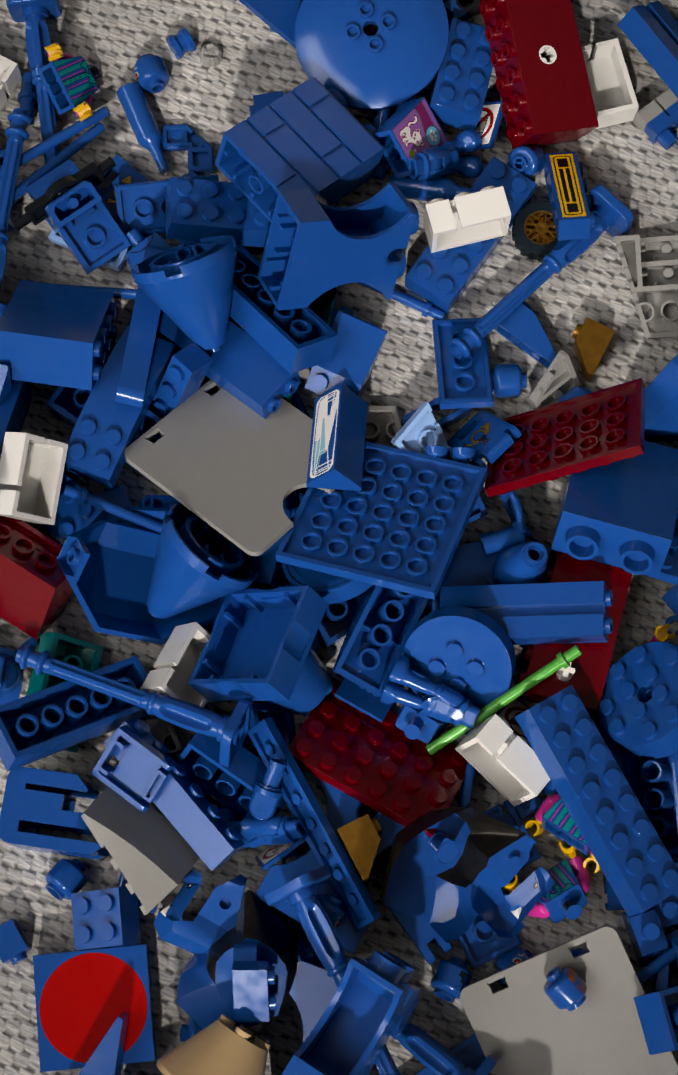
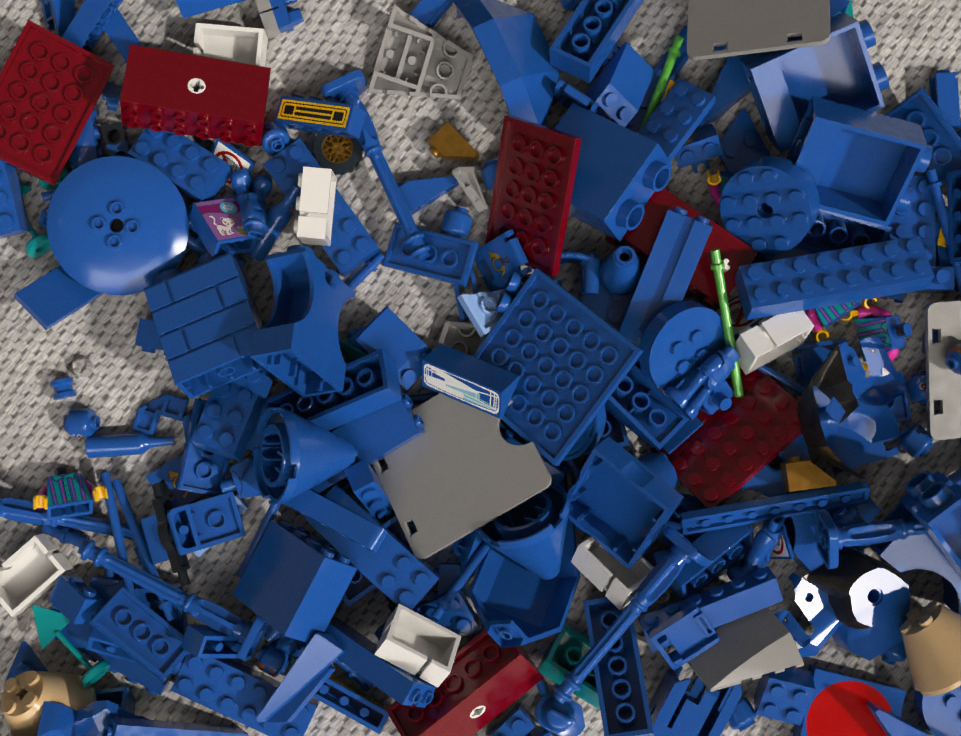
camera: 70 degrees left, 10 degrees up
hinge [232,943,276,1022] -> none
blue arm [249,758,287,820] -> none

